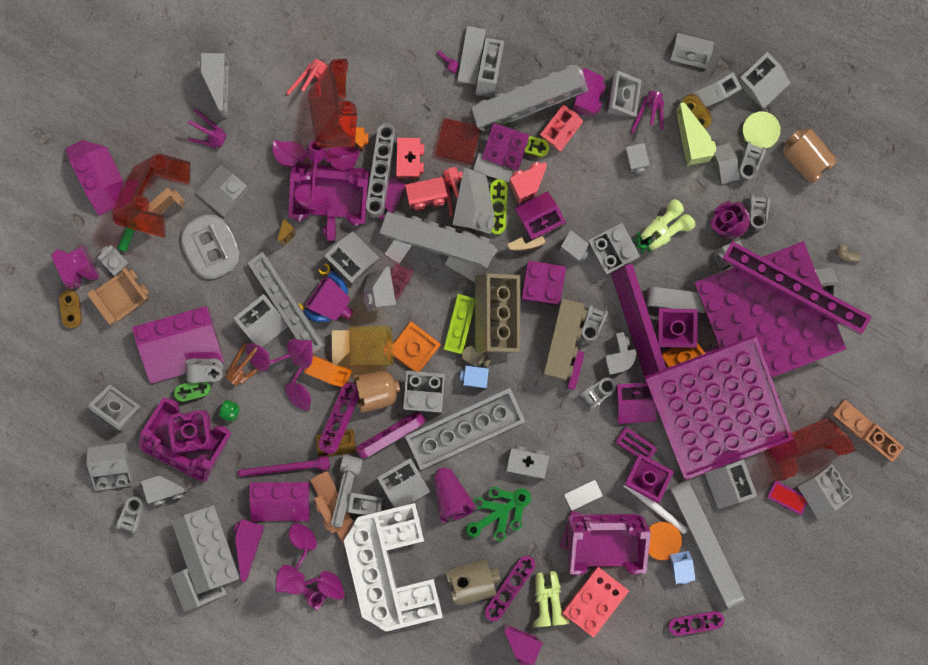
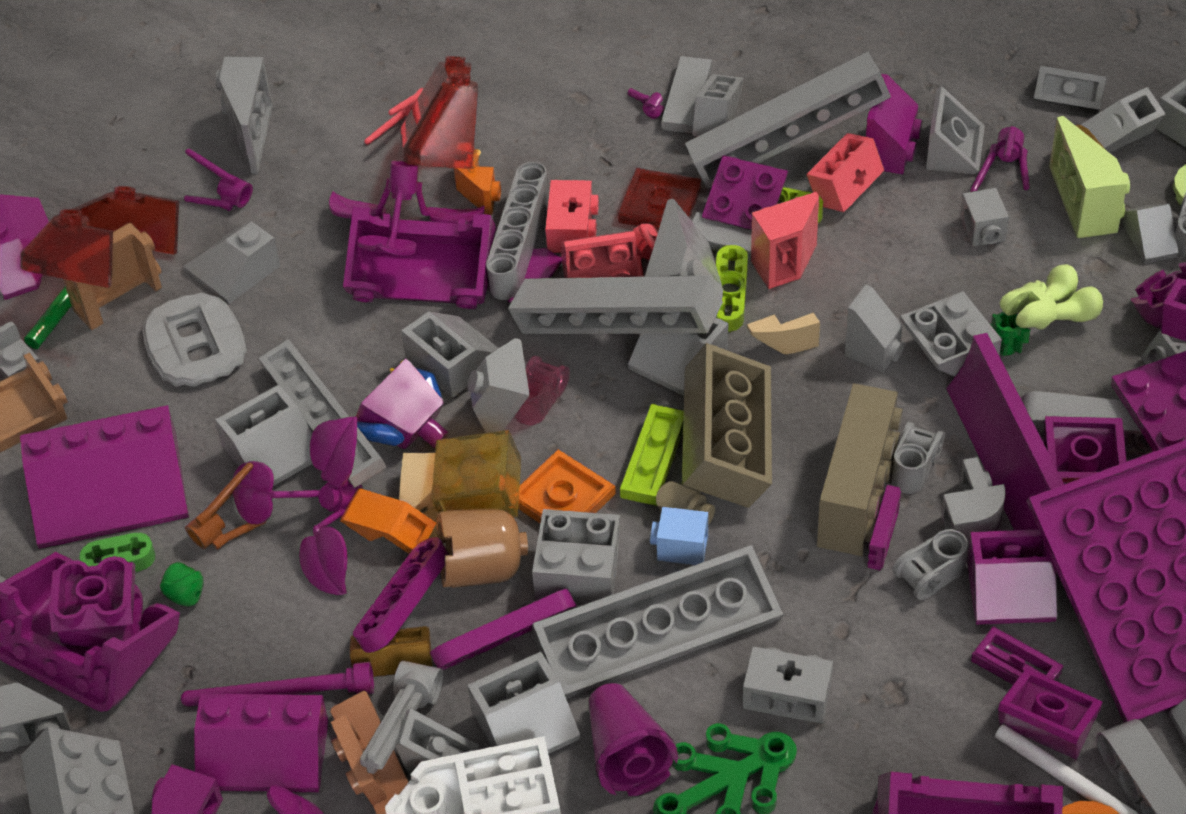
camera: 10 degrees right, 35 degrees down
light grey piece [185,358,223,383] -> none
pearl gold slope [278,219,297,246] -> none
magenta plate [323,208,336,242] -> none
white sticker [385,240,412,263] -> none
magenta slope [514,191,566,242] -> none
magenta brick [521,260,566,307] -> none
white sticker [565,480,602,510] -> none

